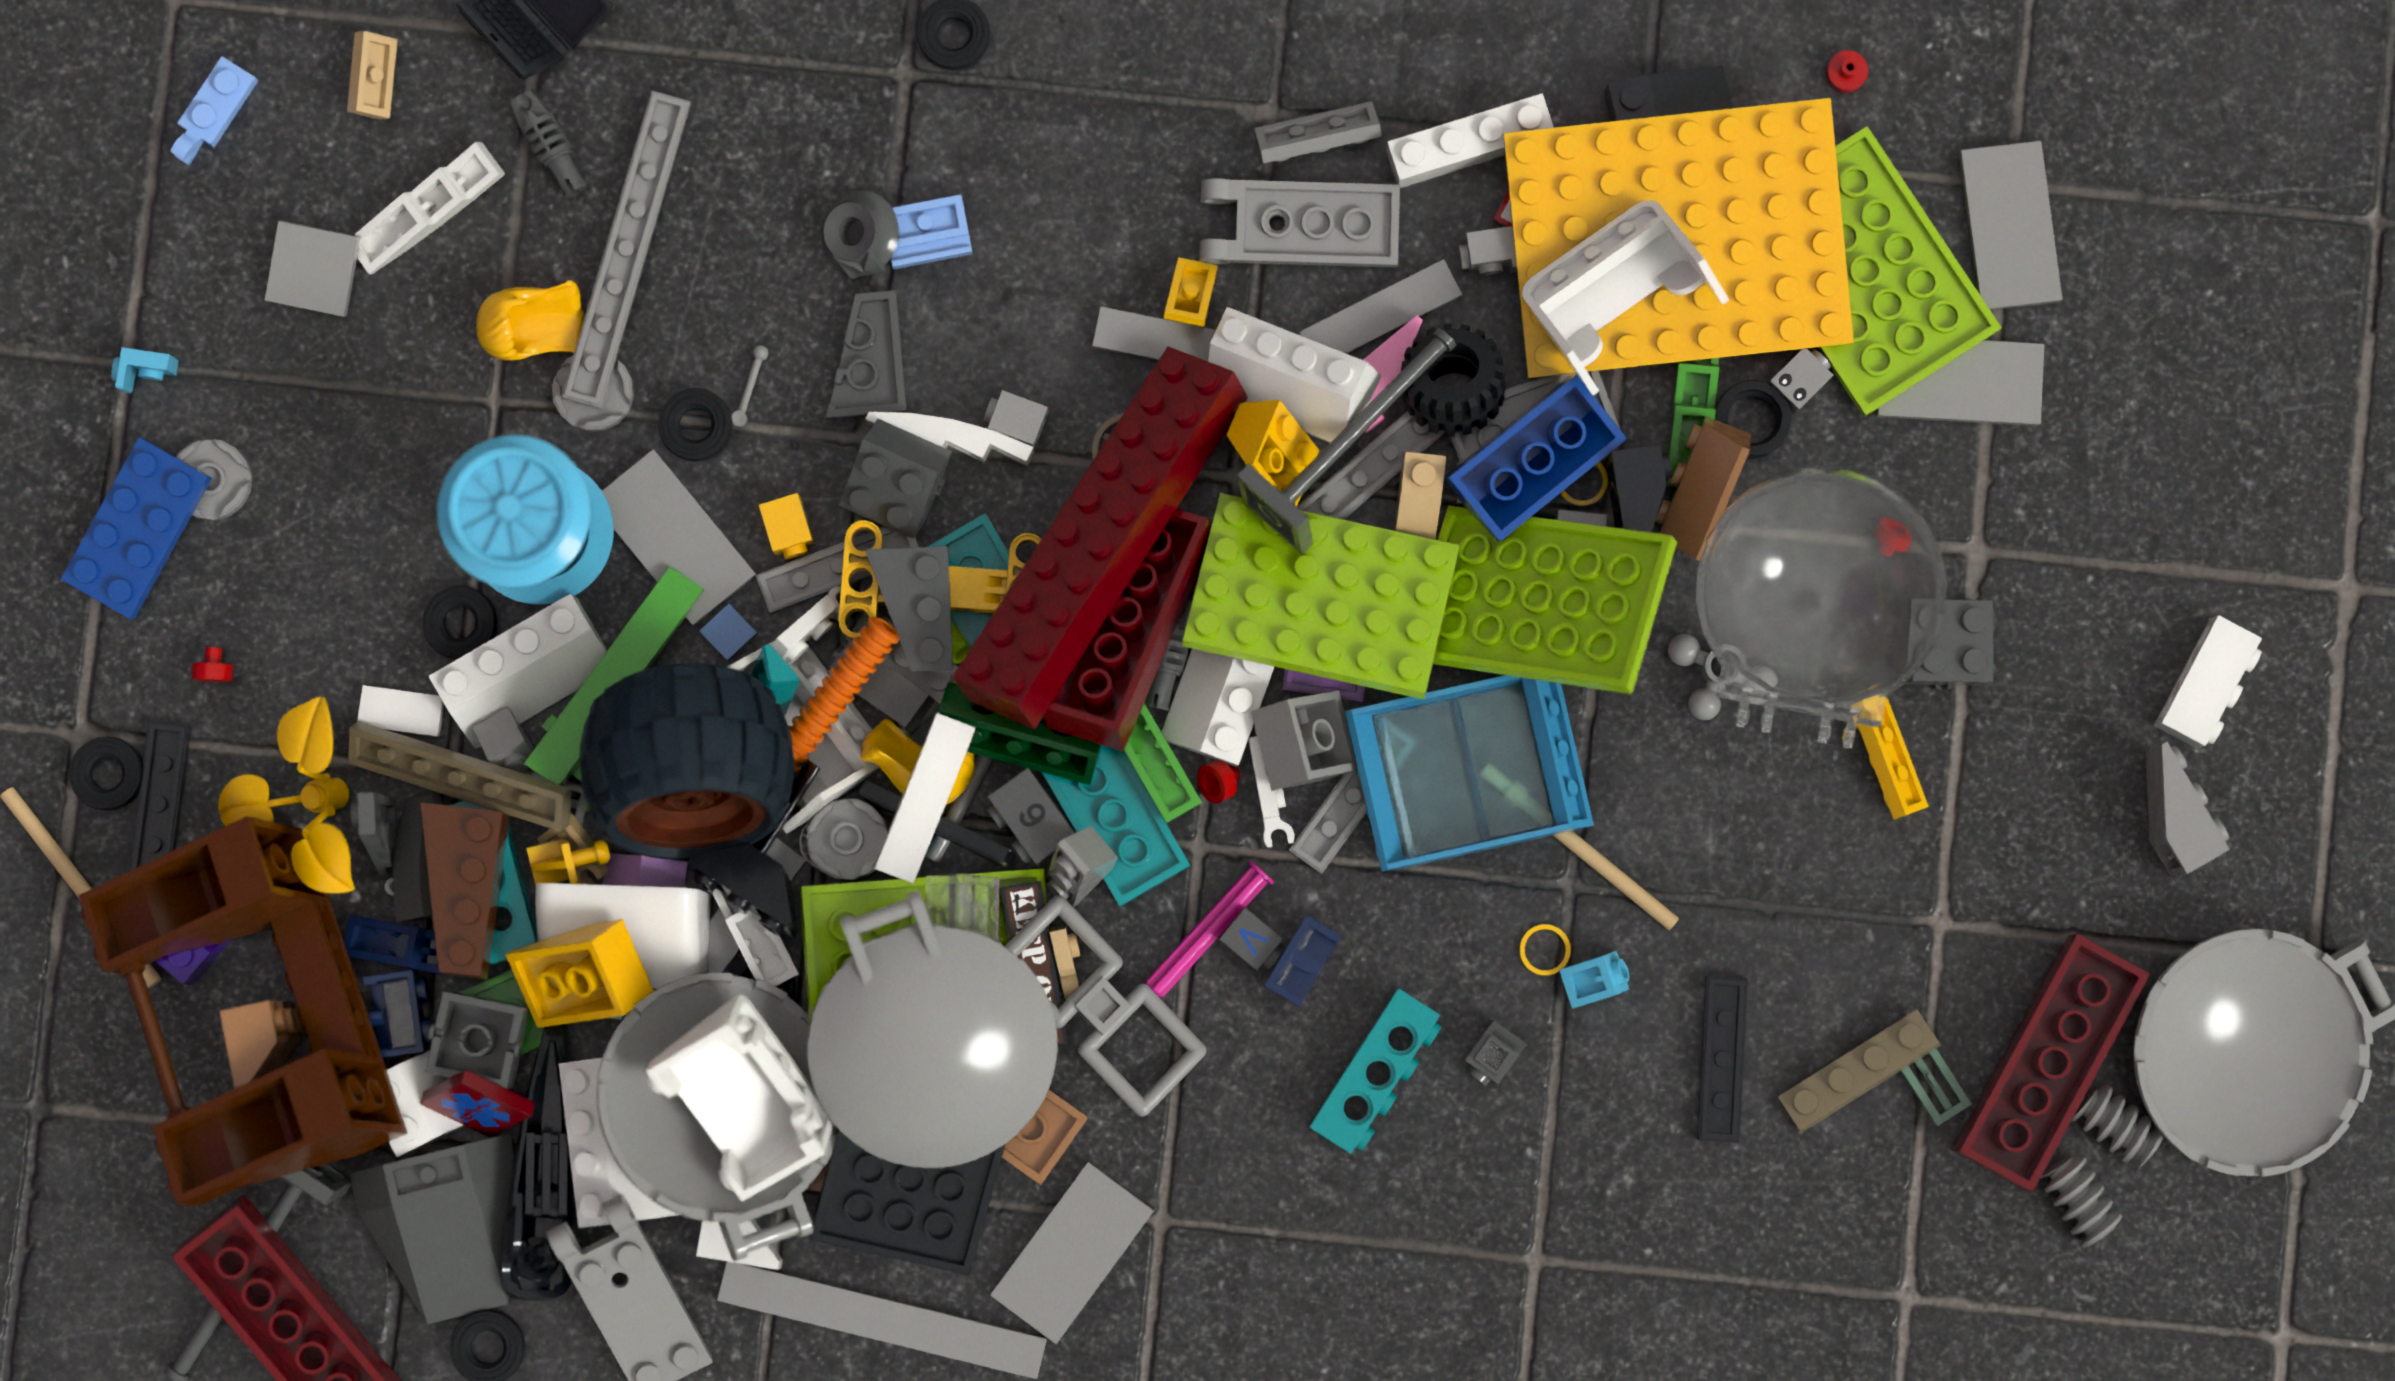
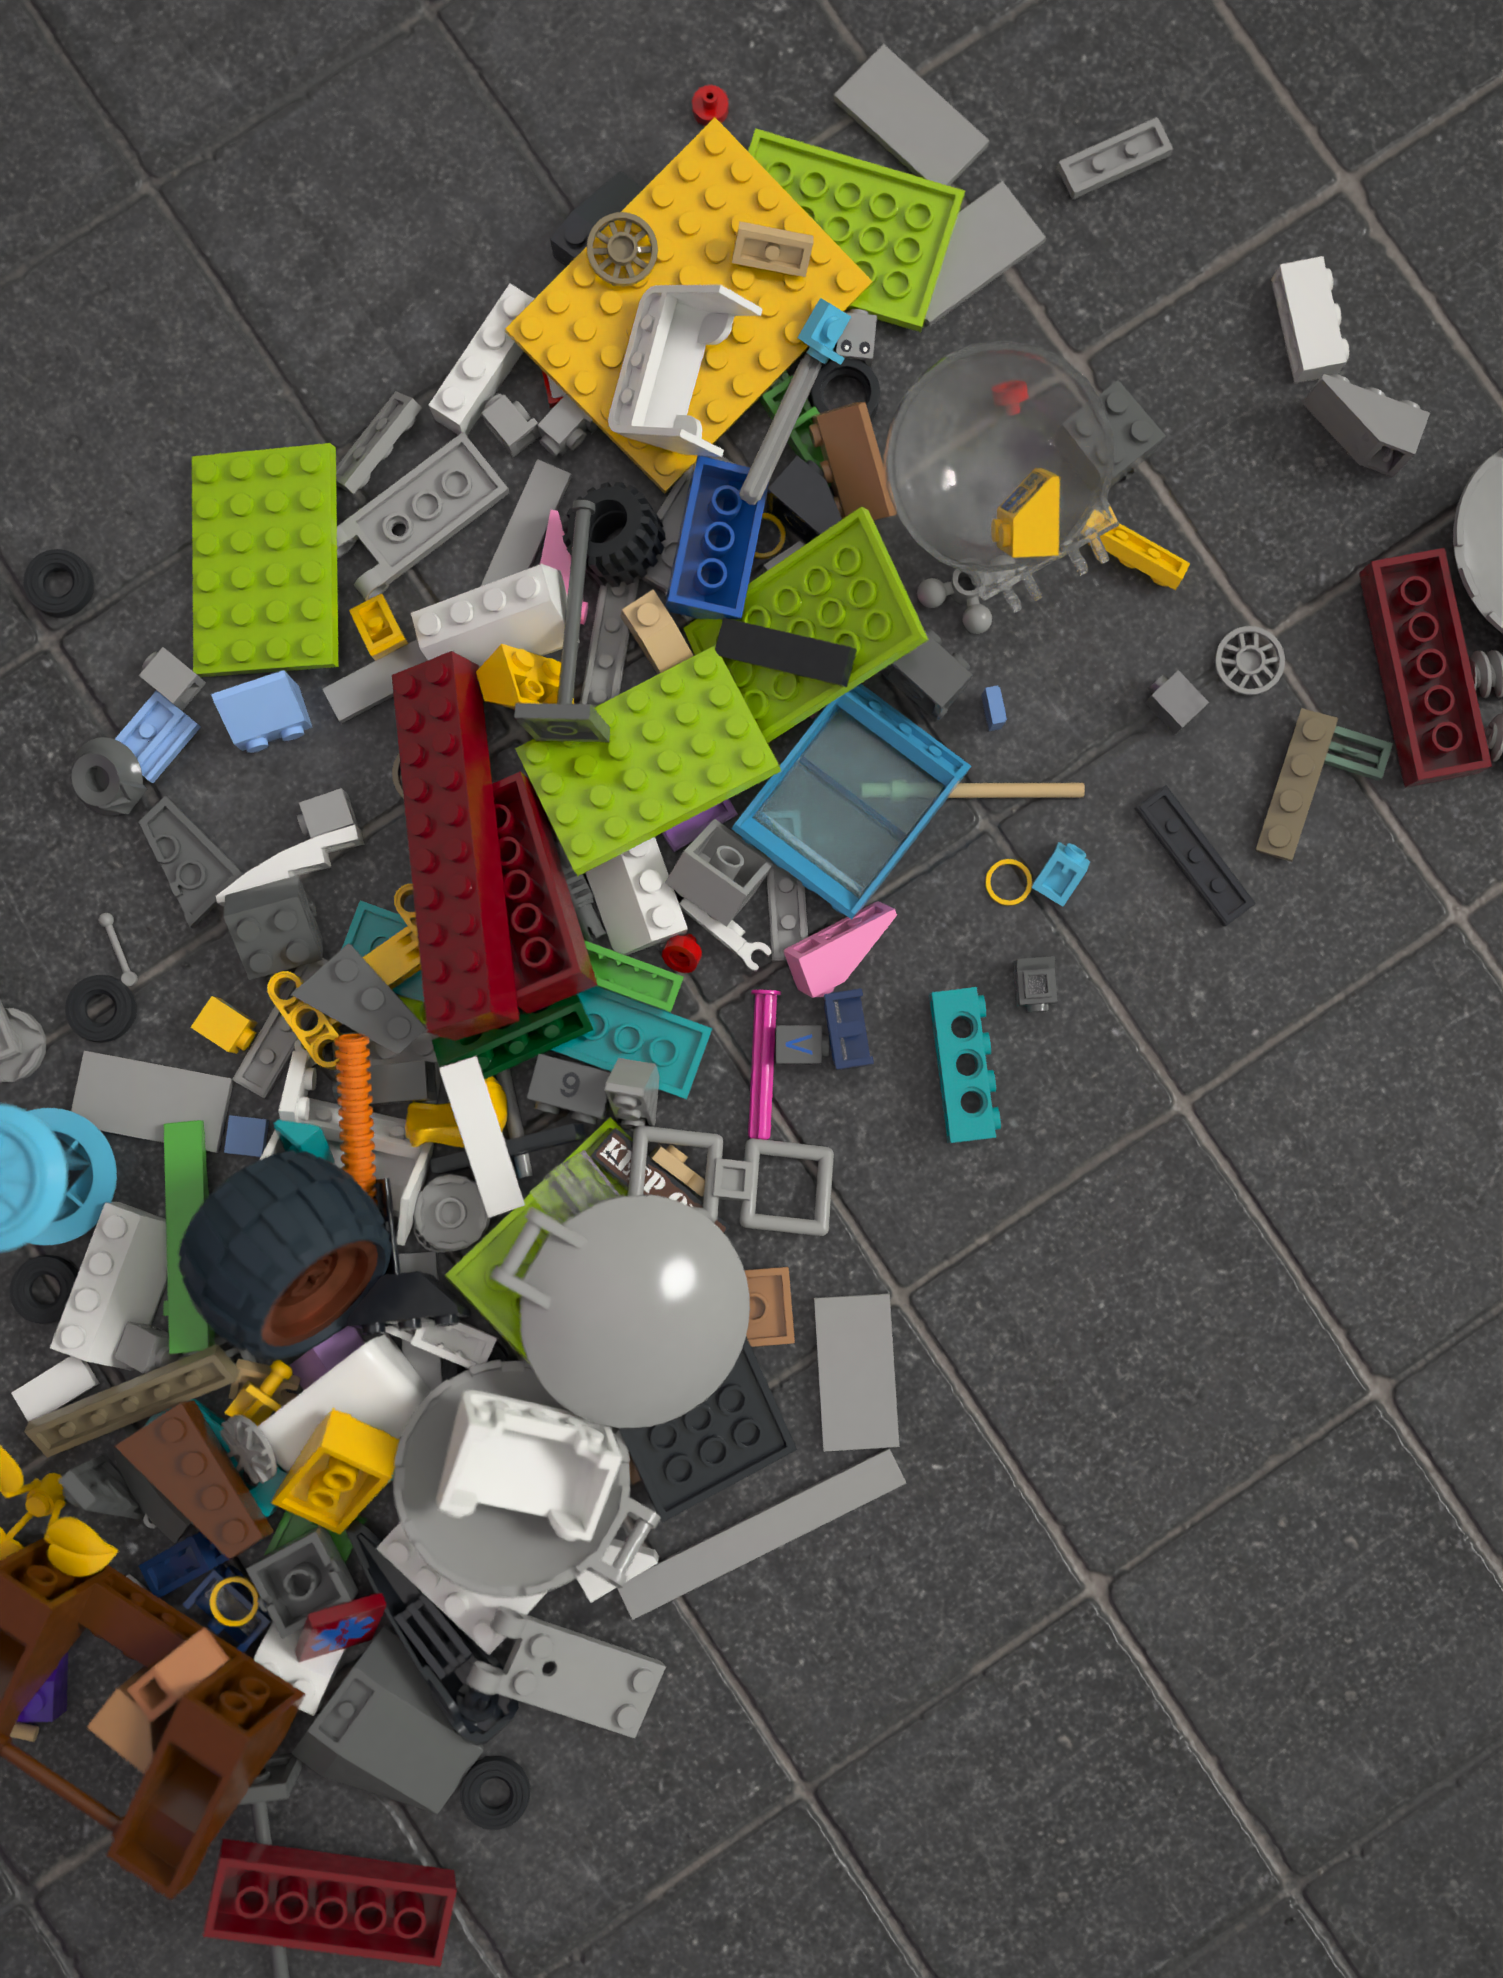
camera: 45 degrees left, 0 degrees up
none -> nougat slope [127,1628,229,1722]
none -> light grey brick [139,647,206,711]
none -> lime plate [192,443,338,677]
none -> yellow piece [210,1576,259,1626]
none -> light blue slope [211,670,313,753]
none -> light grey wheel [220,1415,277,1484]
none -> light grey brick [481,394,540,458]
none -> dark tan wheel [587,212,658,286]
none -> black tile [715,618,857,687]
none -> tan plate [732,221,814,277]
none -> light grey axle [739,354,821,505]
none -> bright pink slope [783,901,897,998]
none -> medium azure bracket [798,298,851,365]
none -> dark grey brick [881,627,973,723]
none -> medium blue tile [981,685,1007,731]
none -> yellow slope [991,468,1060,558]
none -> light grey plate [1057,117,1173,200]
none -> flat silver brick [1145,670,1209,734]
none -> light grey wheel [1214,626,1285,695]

